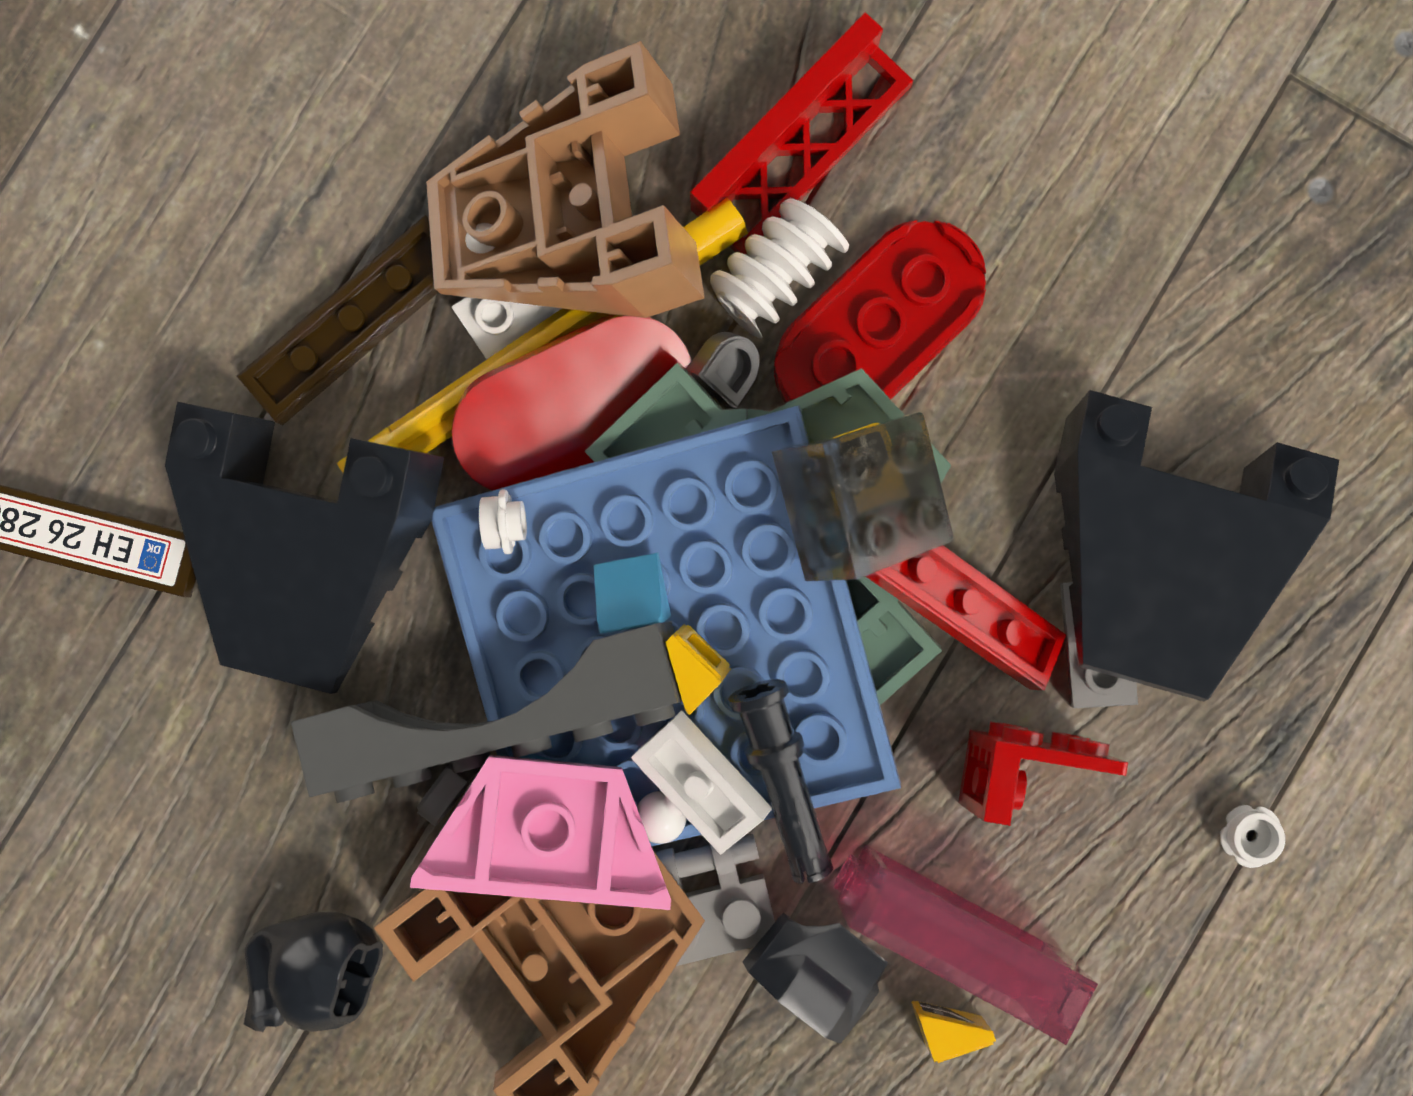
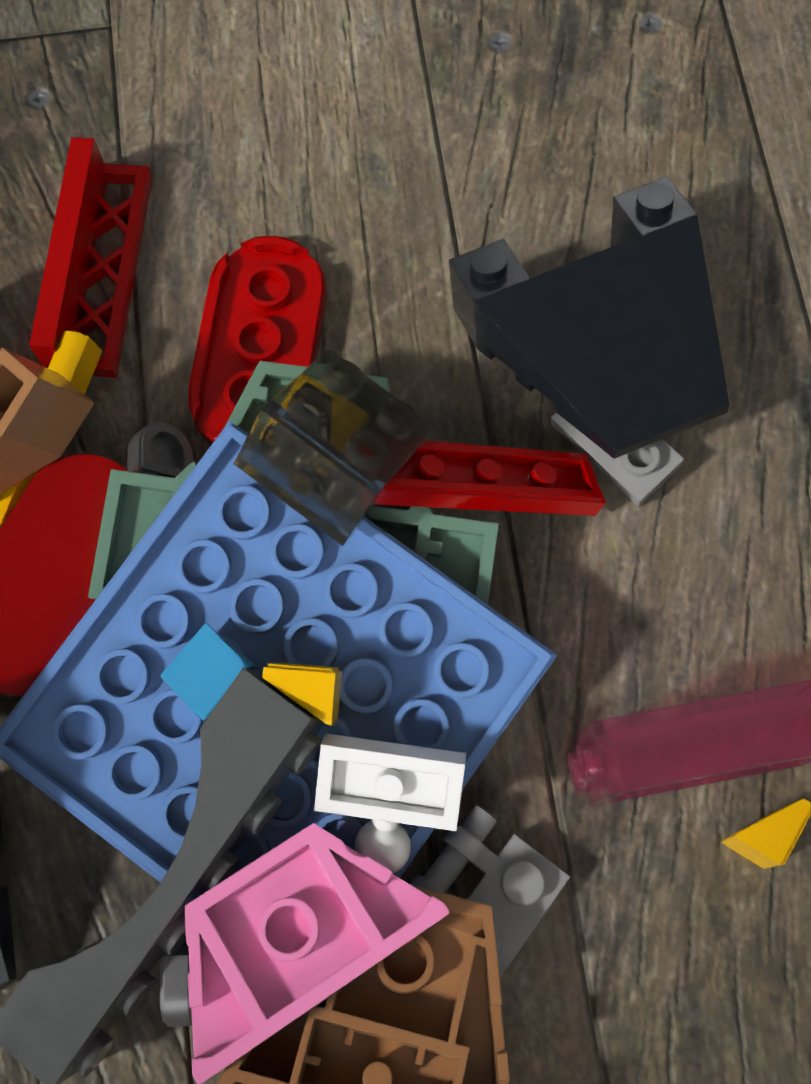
camera: 35 degrees left, 15 degrees down
white plate [479,489,527,554] -> none
white piece [710,198,849,338] -> none
black pin [728,679,833,884] -> none
black slope [742,912,888,1044] -> none
red bracket [958,721,1128,826] -> none

